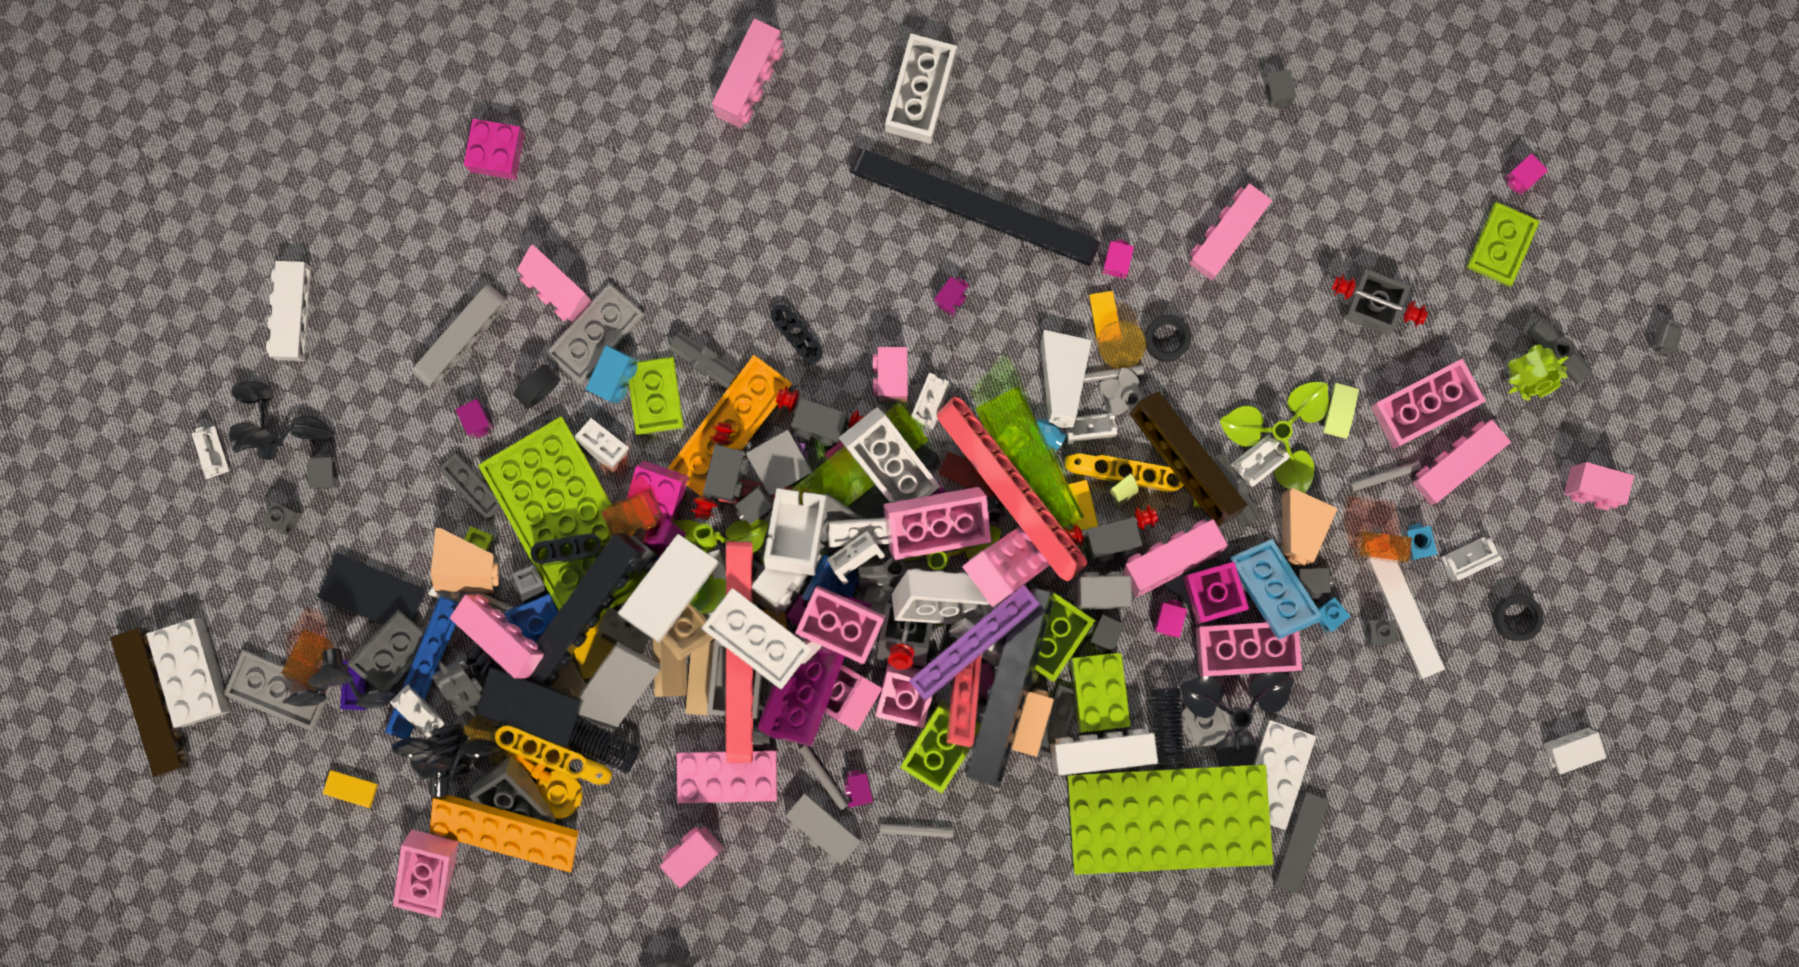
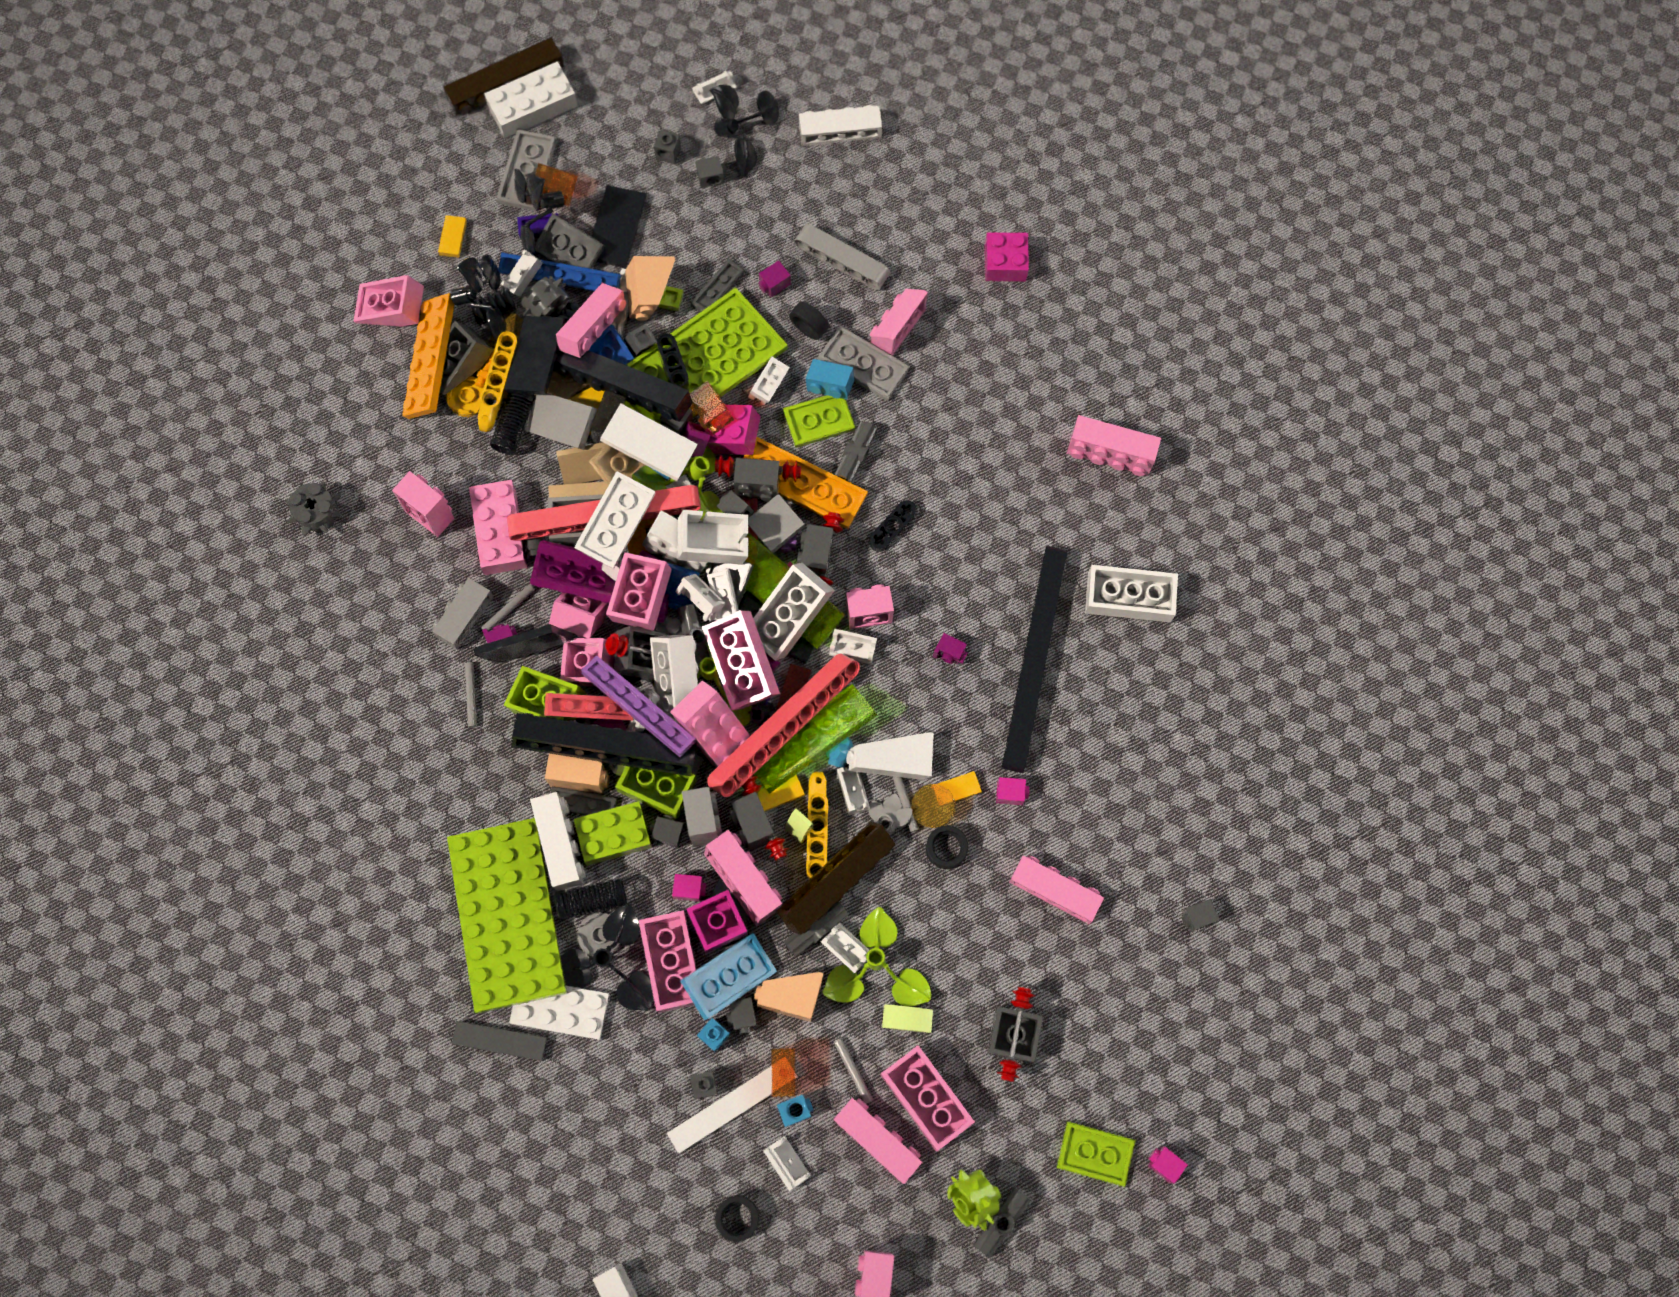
camera: 75 degrees right, 10 degrees down
none -> black tile [474,624,574,663]

